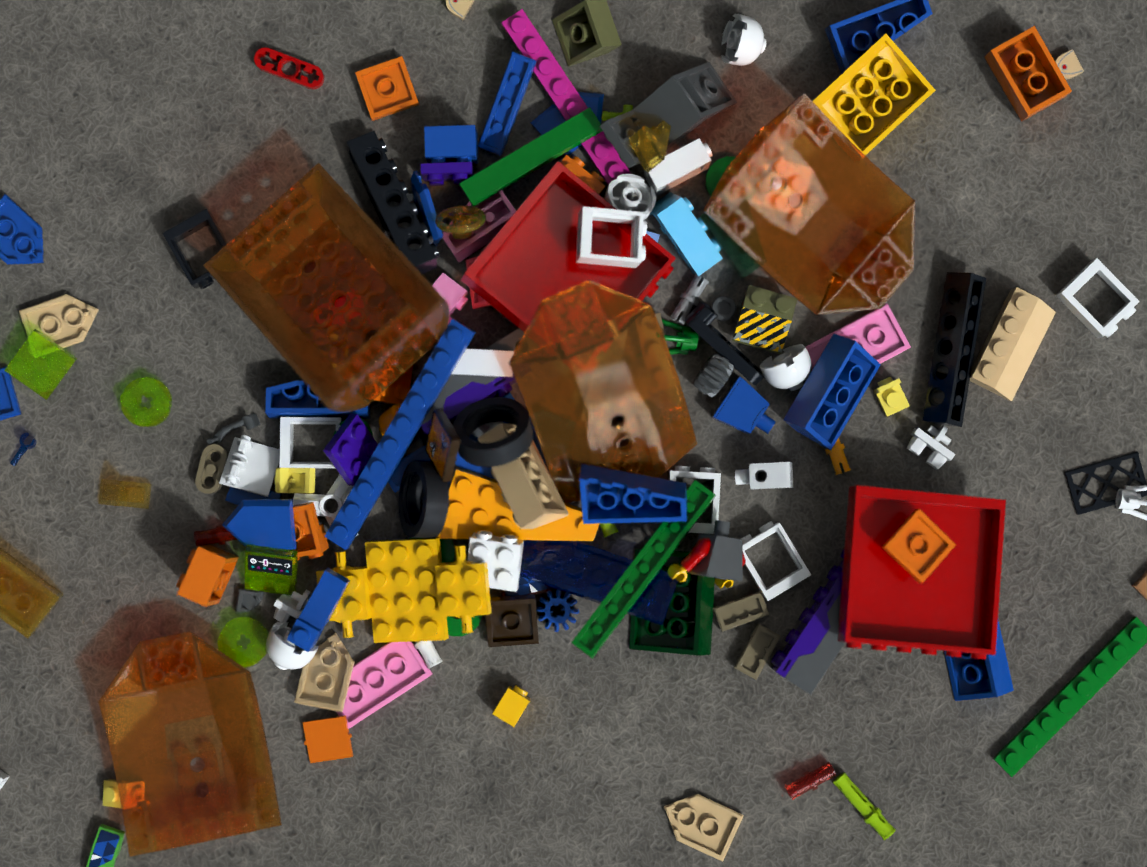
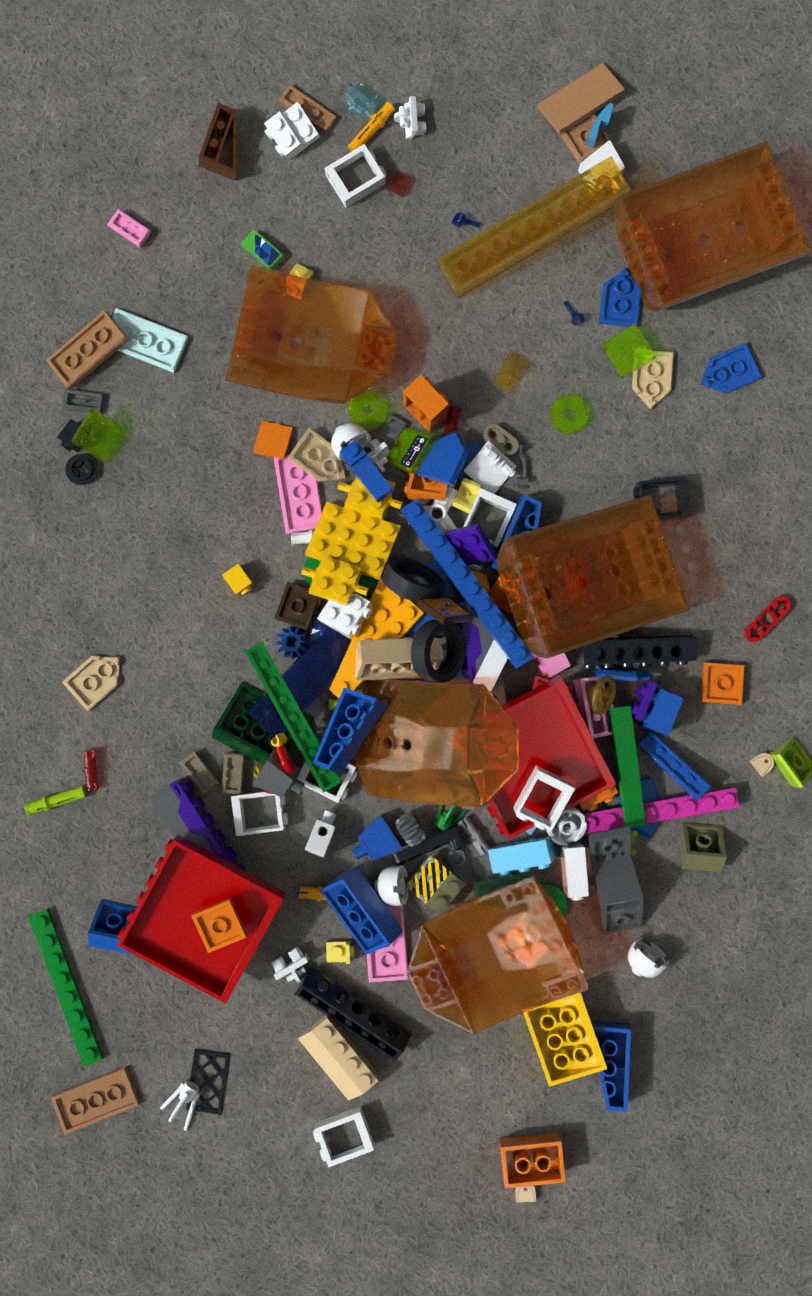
camera: 115 degrees right, 0 degrees up
clear yellow slope [629,120,671,172] -> none

